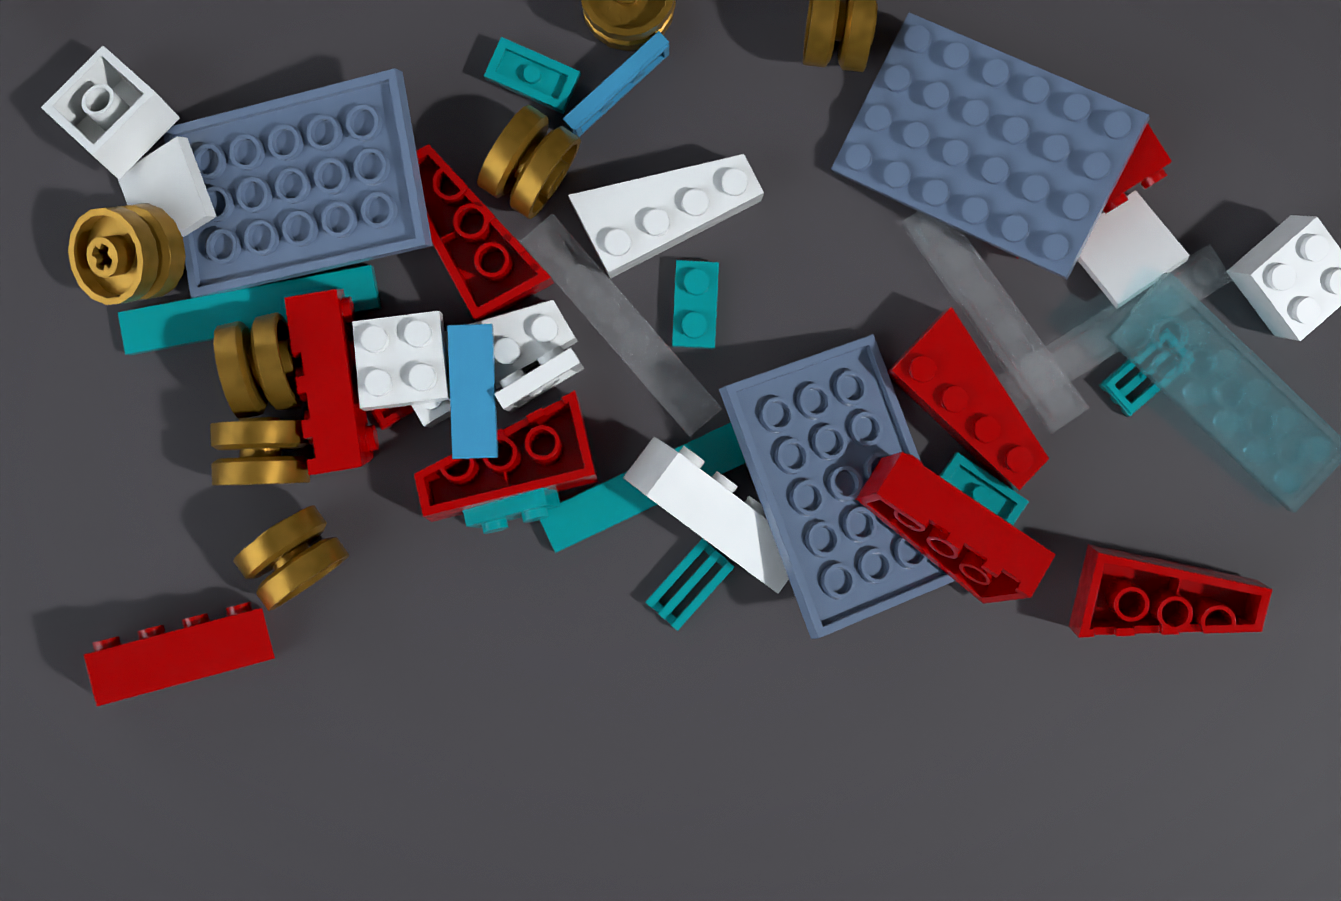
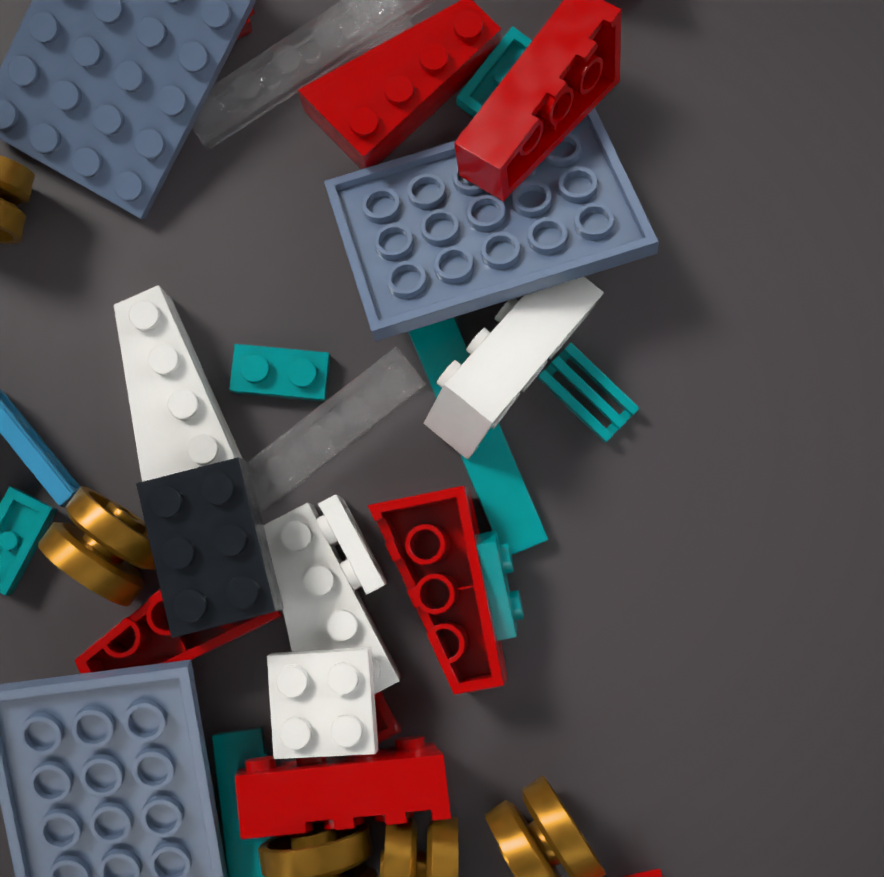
camera: 90 degrees left, 5 degrees down
dark azure tile [447,324,498,459] -> none
none -> black brick [136,457,284,638]

